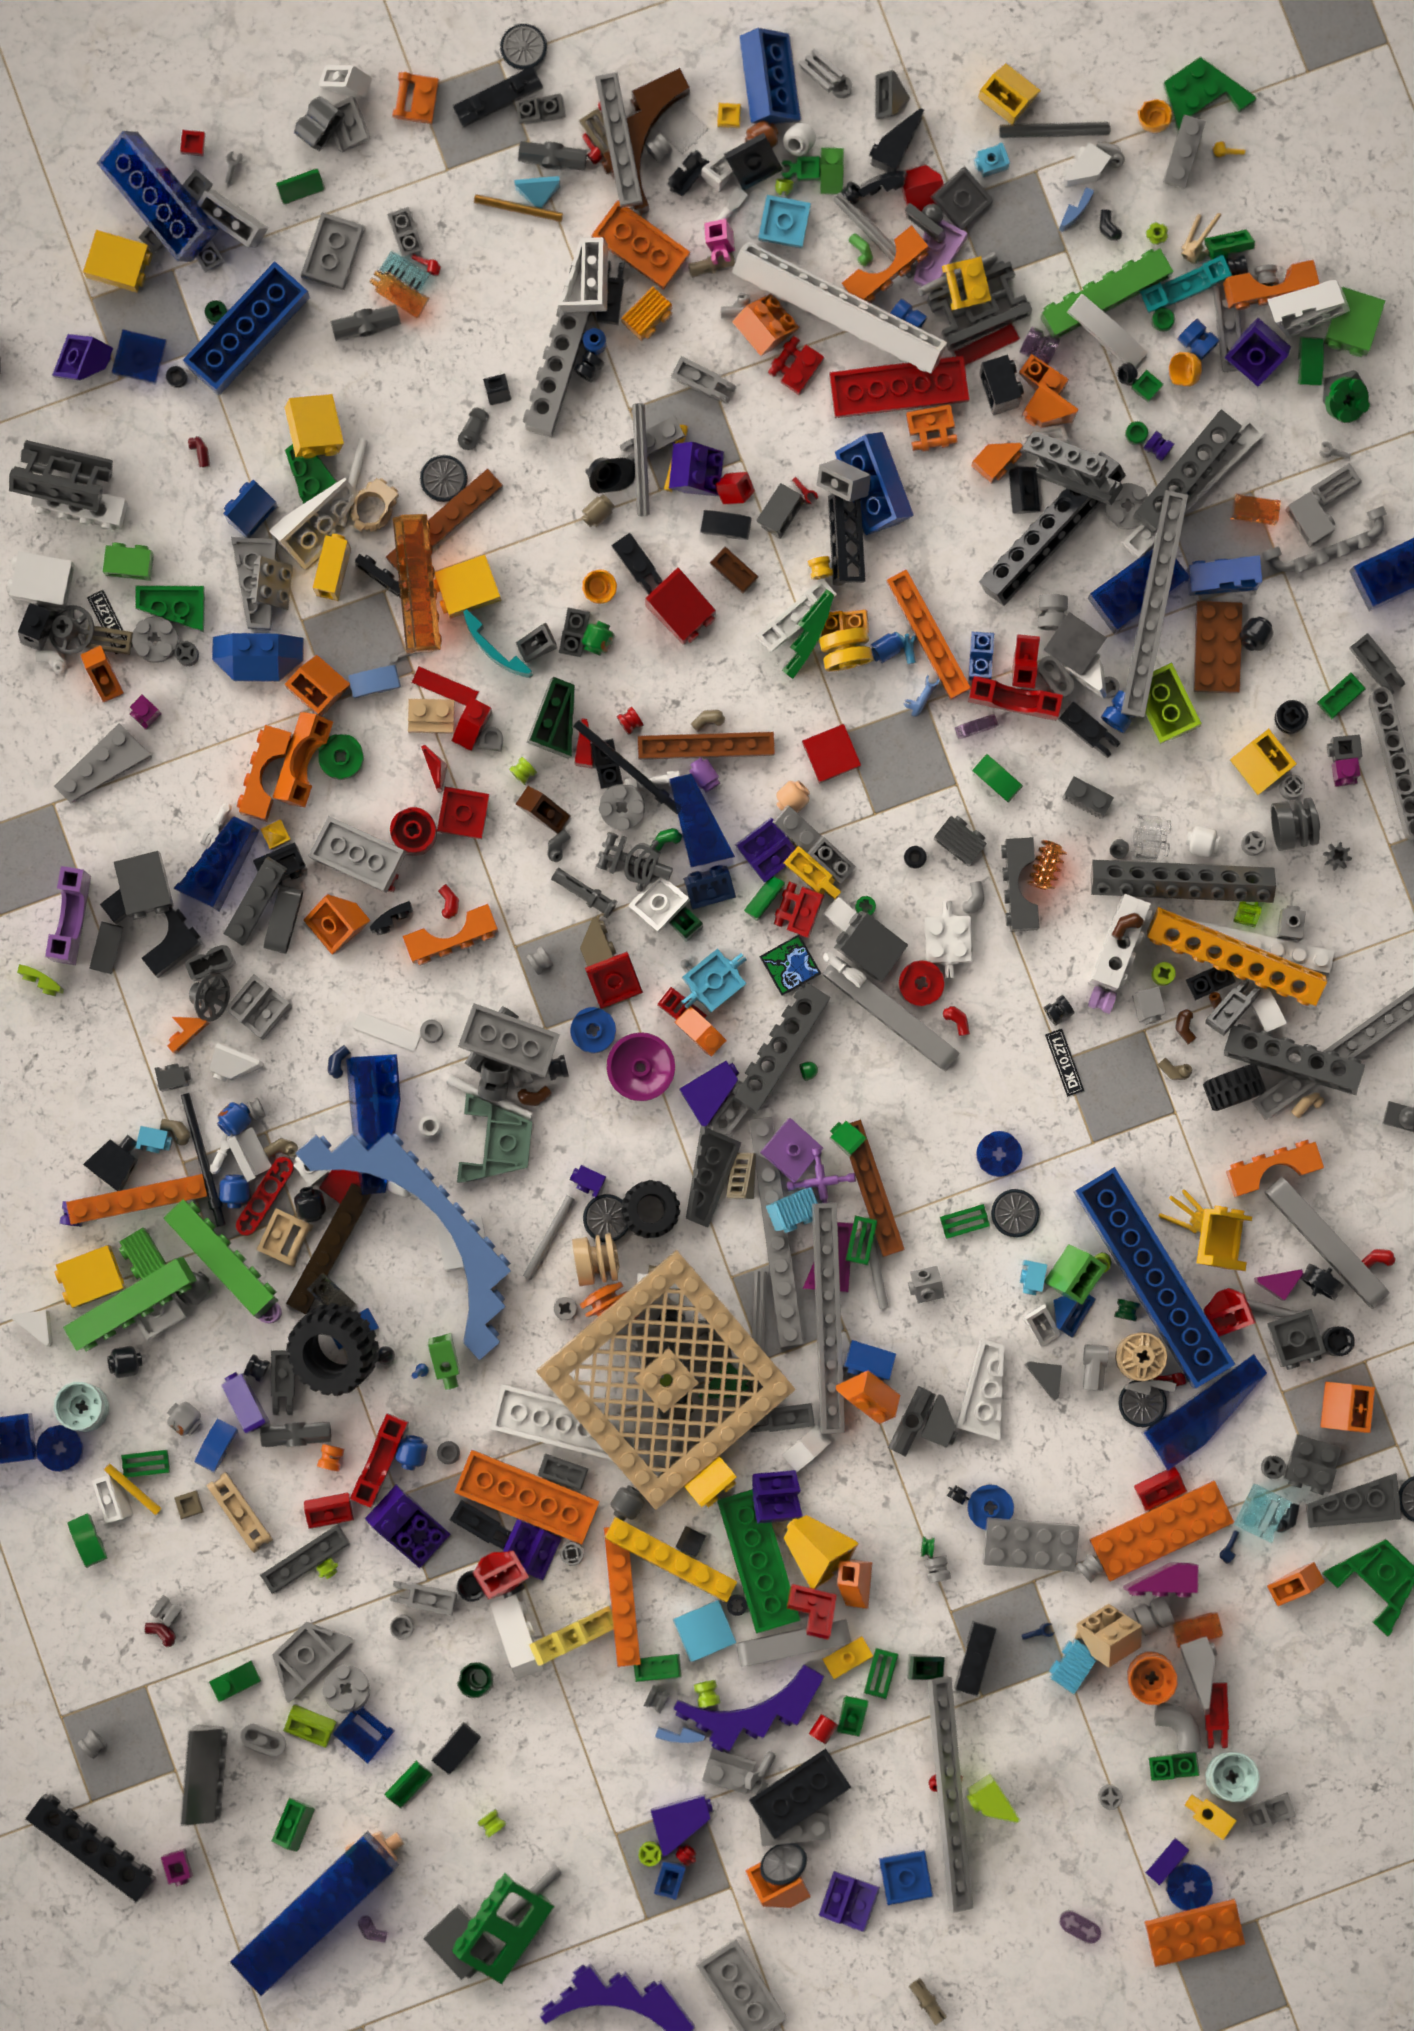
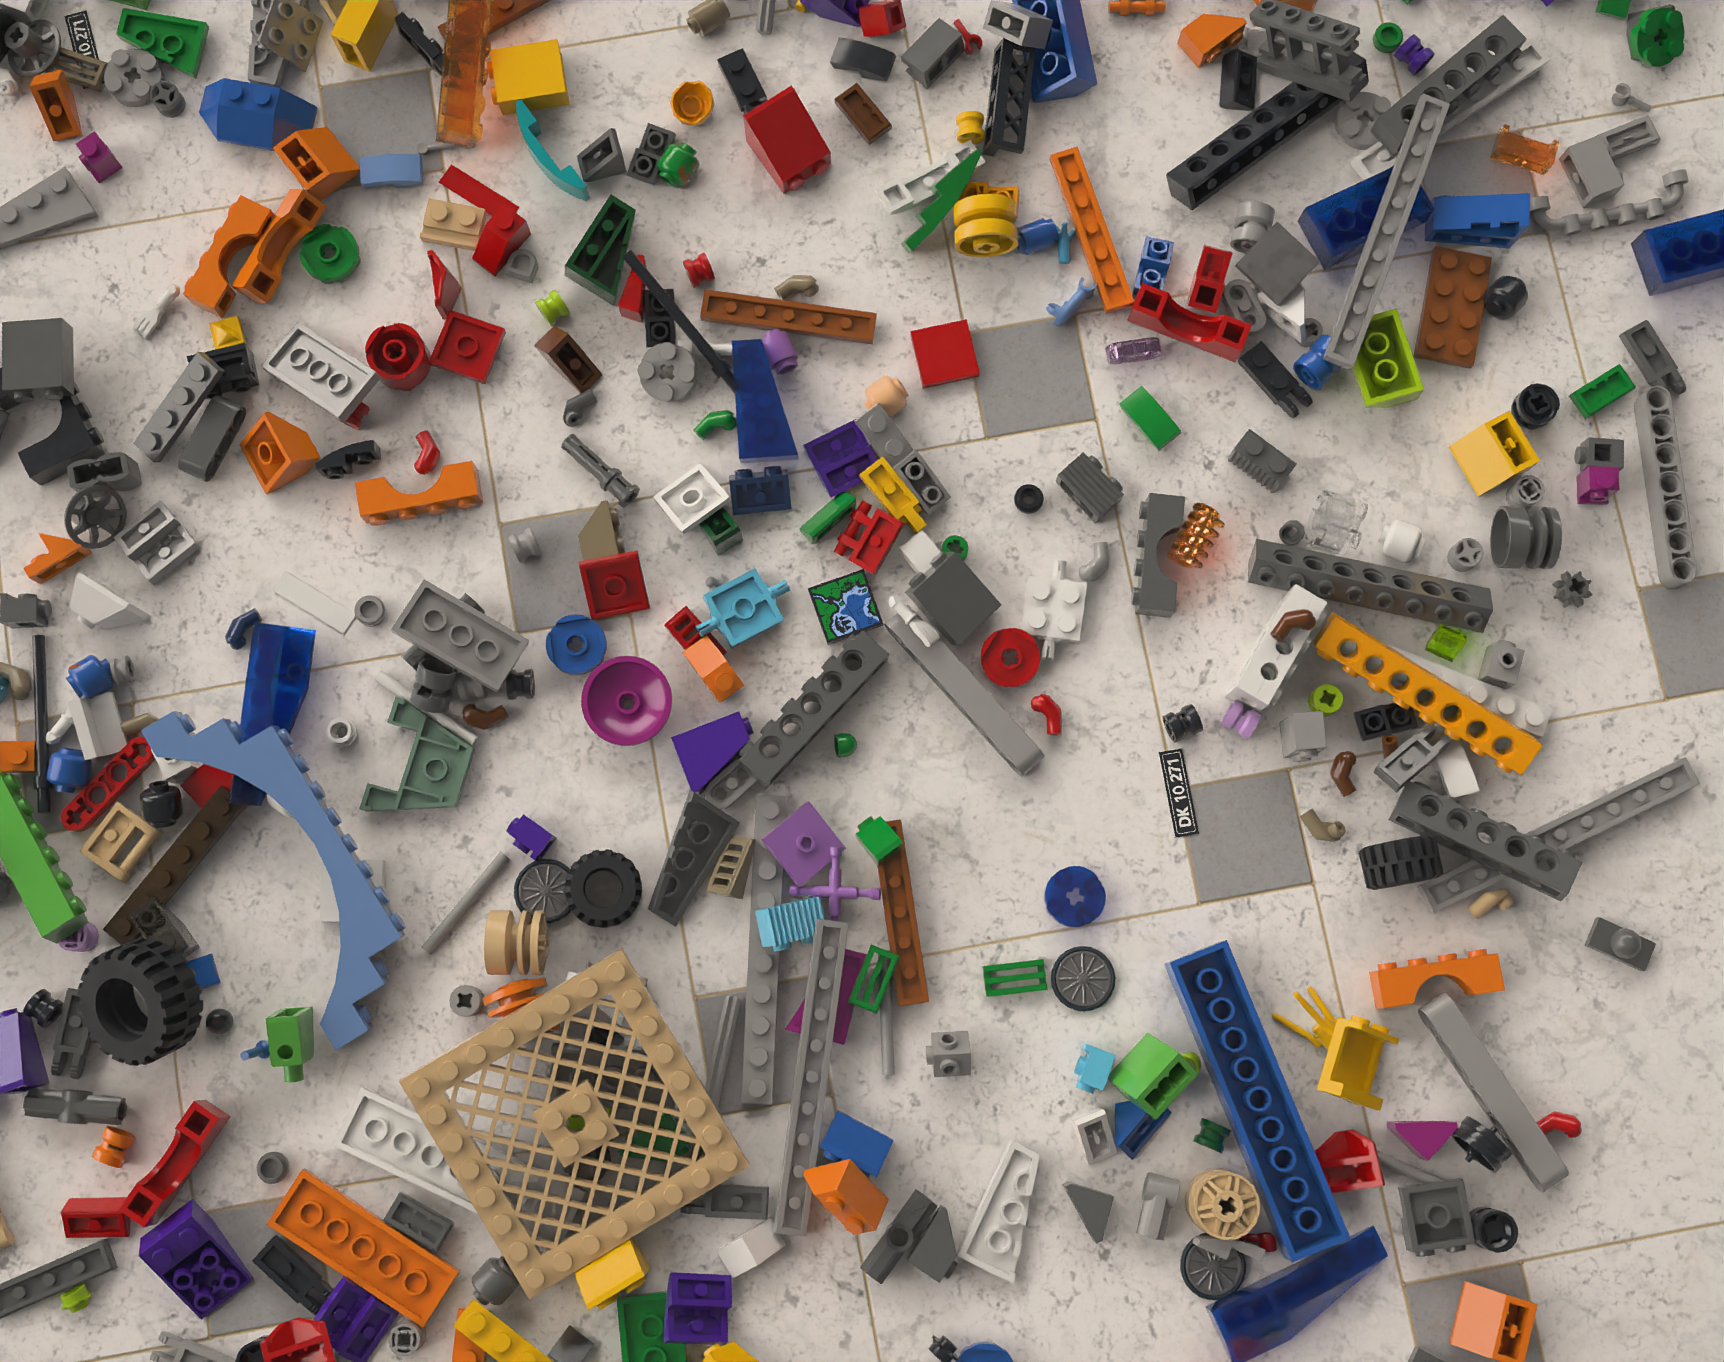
camera: 10 degrees right, 5 degrees down
clear blue wedge [173,816,260,912] -> none
blue head [395,1435,428,1470] -> none
dark grey torso [596,832,673,892] -> none

